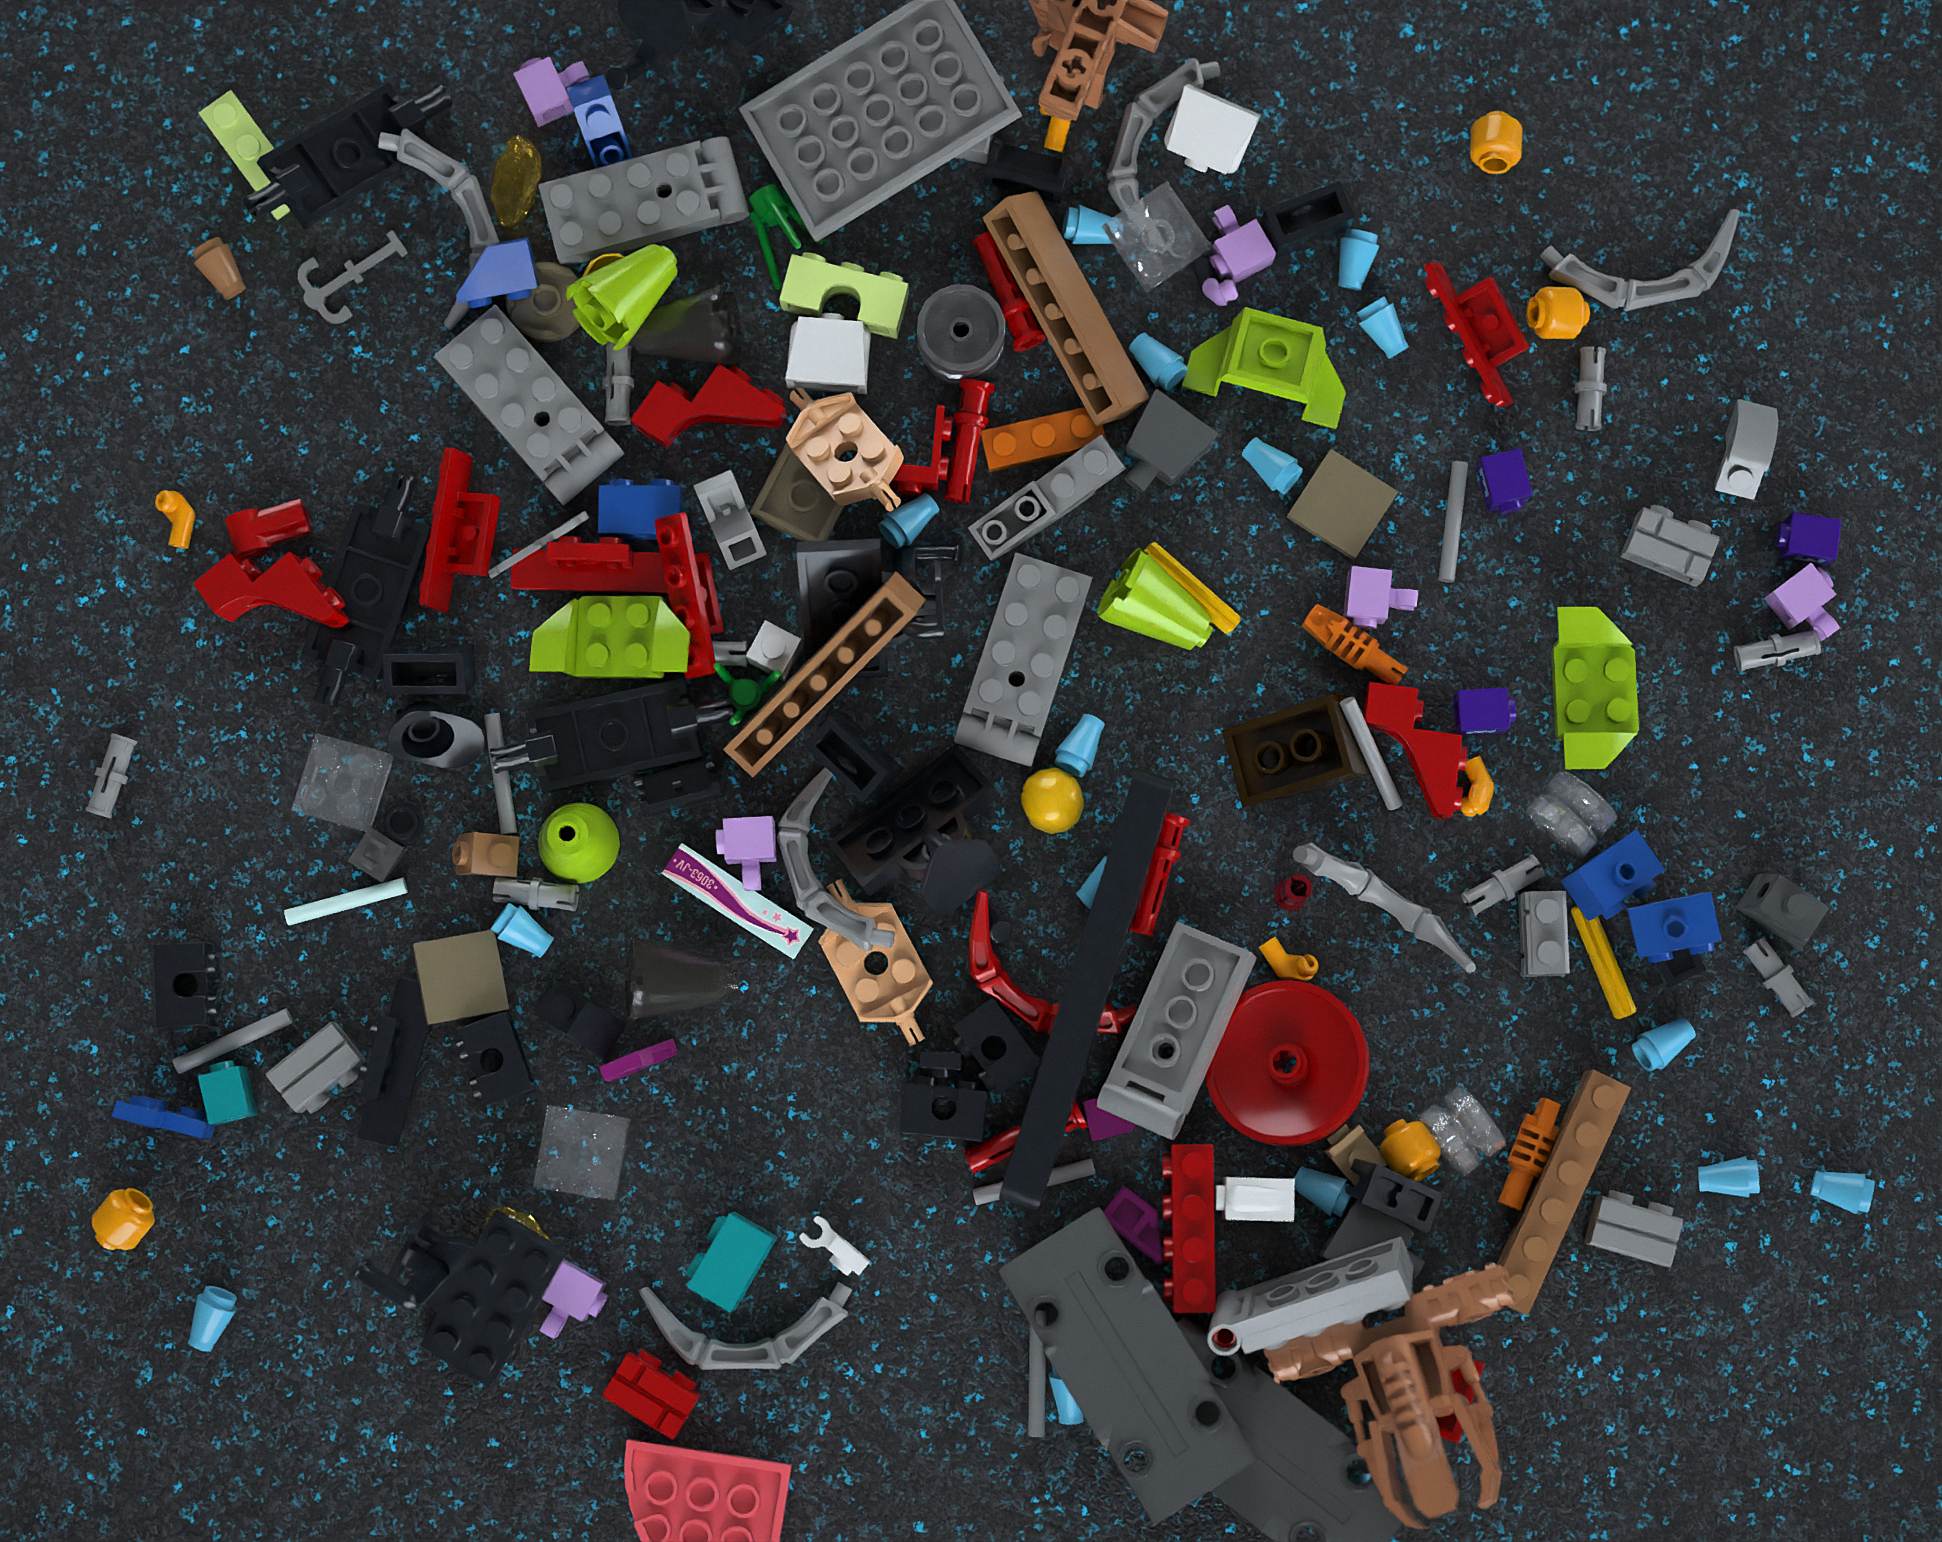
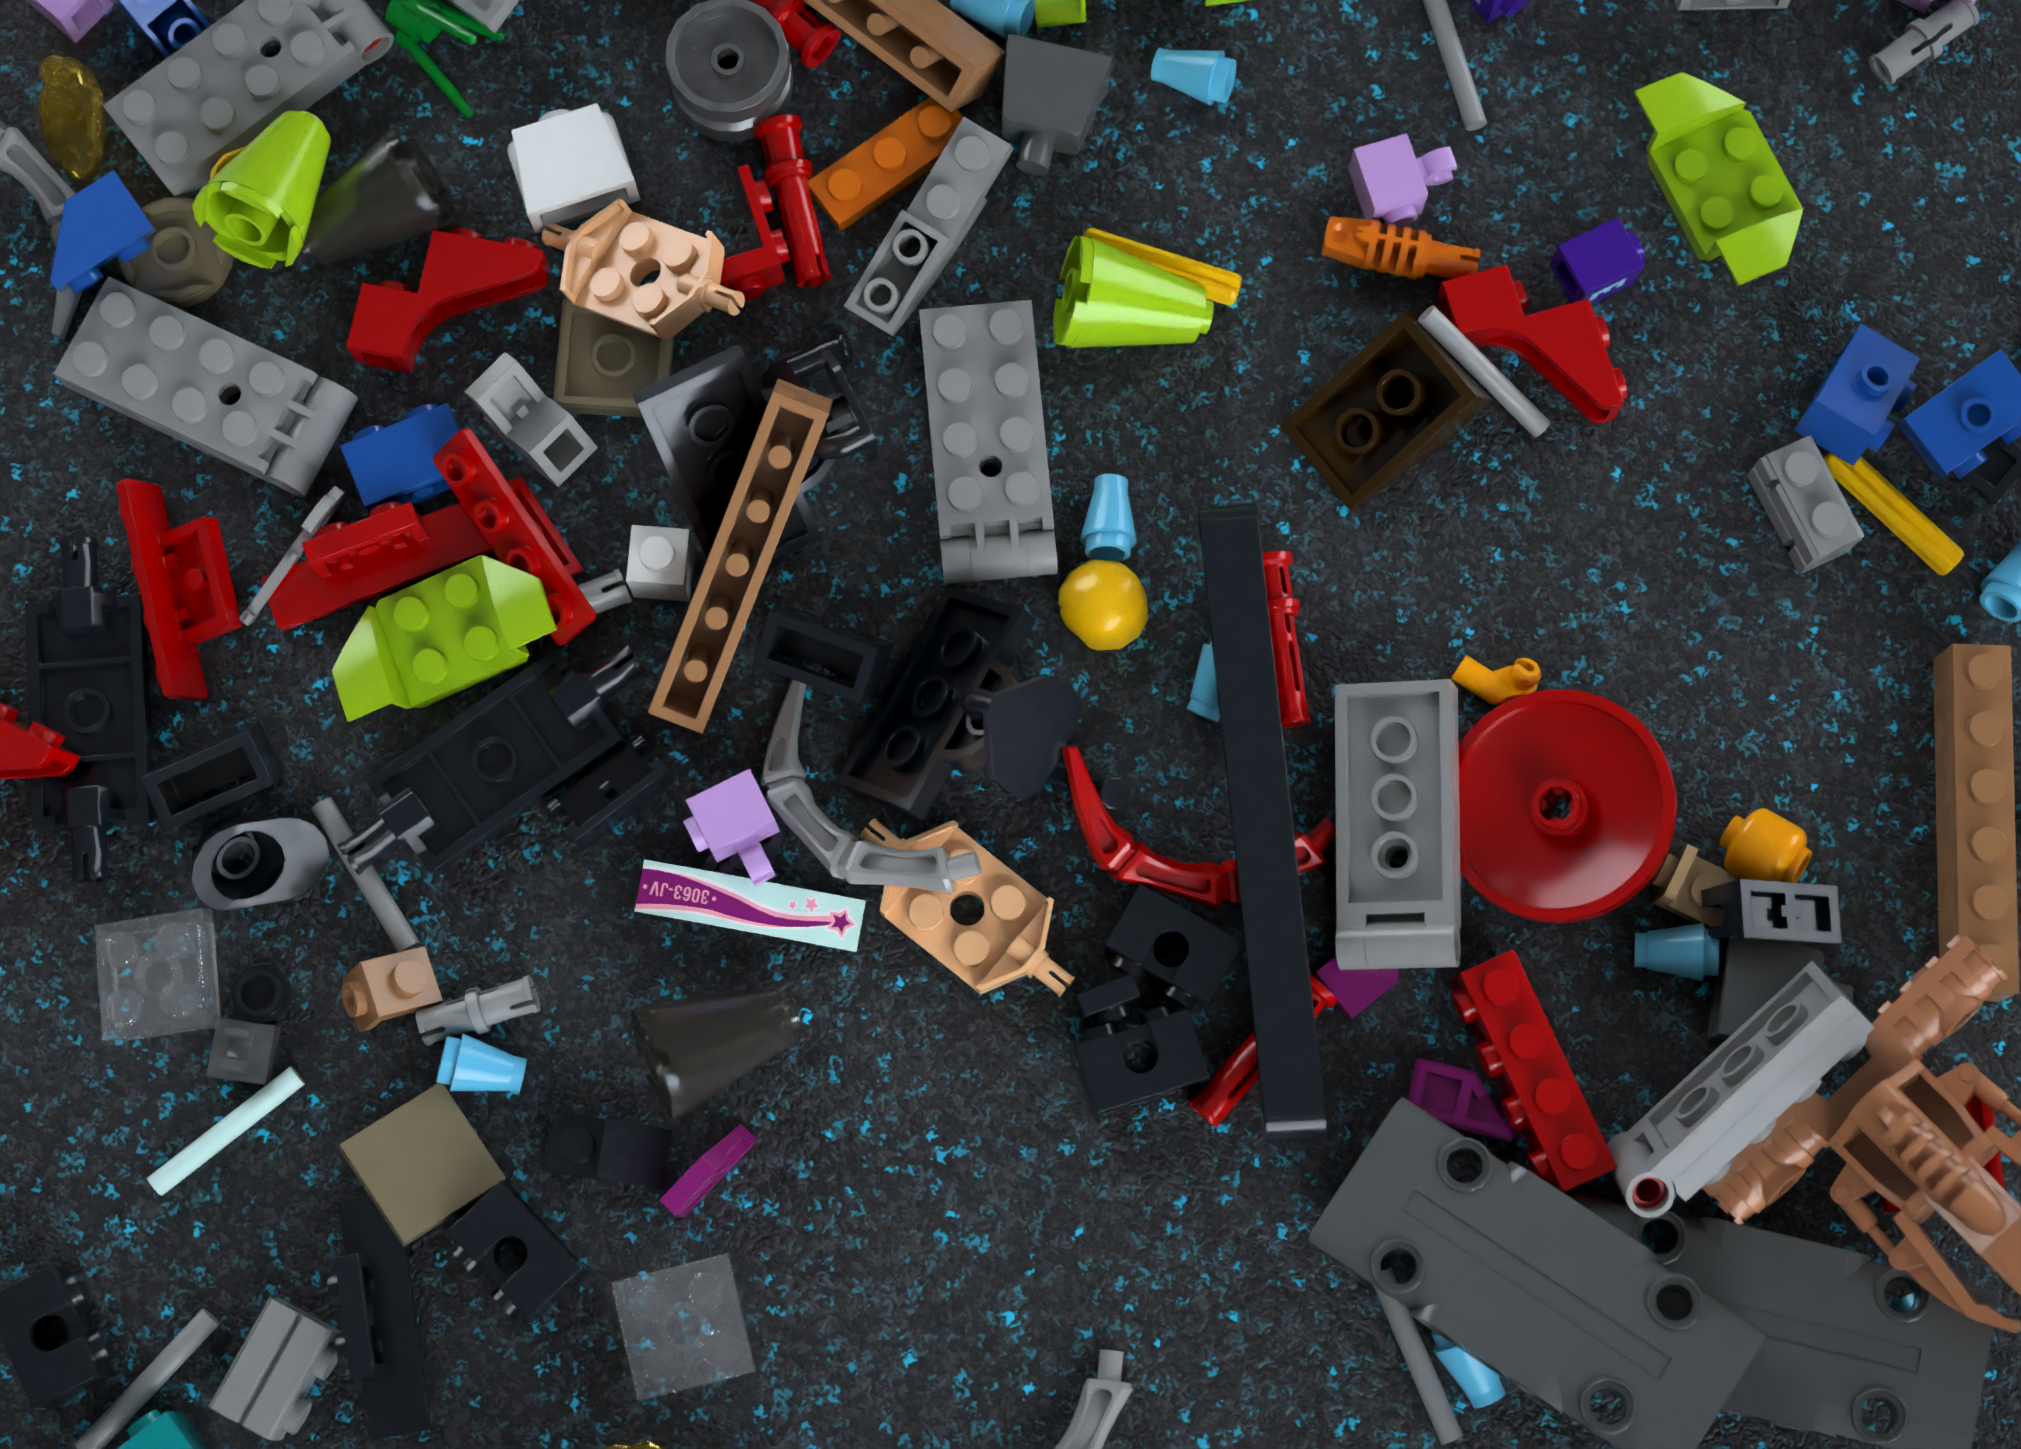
camera: 25 degrees left, 5 degrees down
lime cone [538,802,620,884] -> none
light grey pin [602,342,634,426] -> none
teal brick [685,1212,778,1313] -> none
green plant [714,662,781,726] -> none
yellowish green arch [779,252,909,339] -> none
white plate [799,1216,871,1276] -> none
medium azure cone [878,493,939,549] -> none
light grey bar [972,1158,1096,1205] -> none
white torso [1215,1177,1295,1221] -> none
dark red pin [1274,874,1312,911] -> none
dark tan tile [1286,449,1398,560] -> none
light grey animal [1293,843,1476,973] -> none
clear wheel [1418,1085,1506,1177] -> none
light orange arm [1460,755,1495,817] -> none
light grey pin [1461,854,1545,917] -> none
orange hinge [1497,1098,1561,1211] -> none
clear wheel [1526,770,1618,858] -> none

